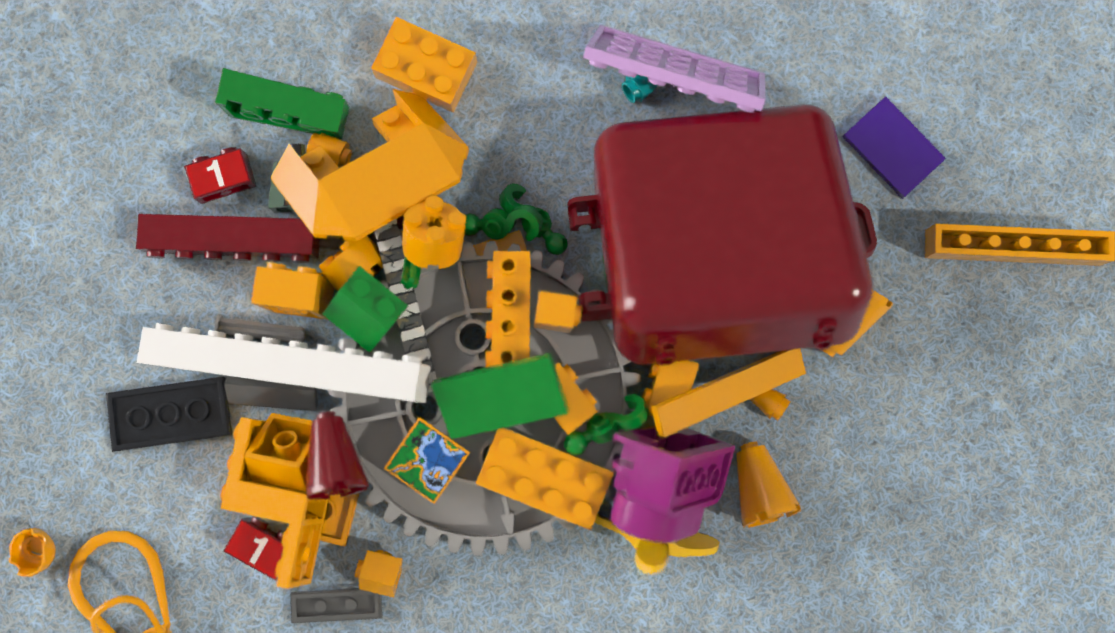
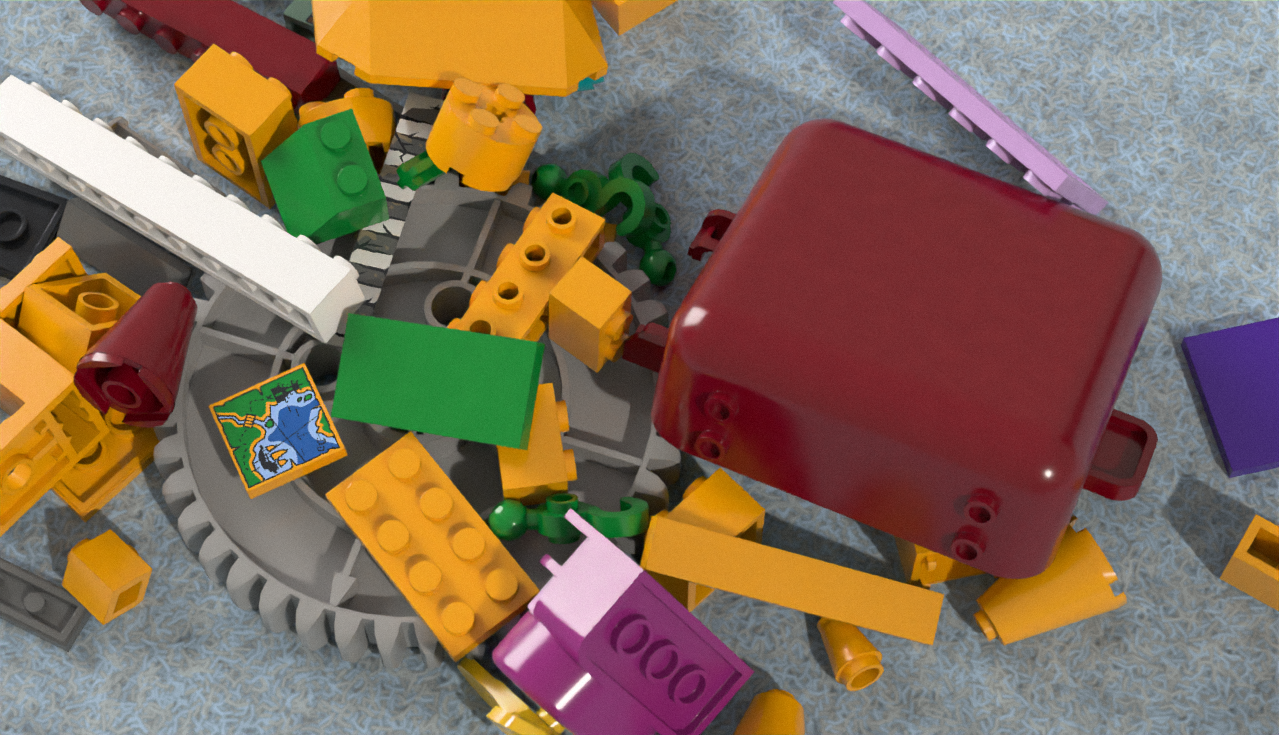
camera: 30 degrees right, 20 degrees down
teal cone [621,74,659,103] -> none

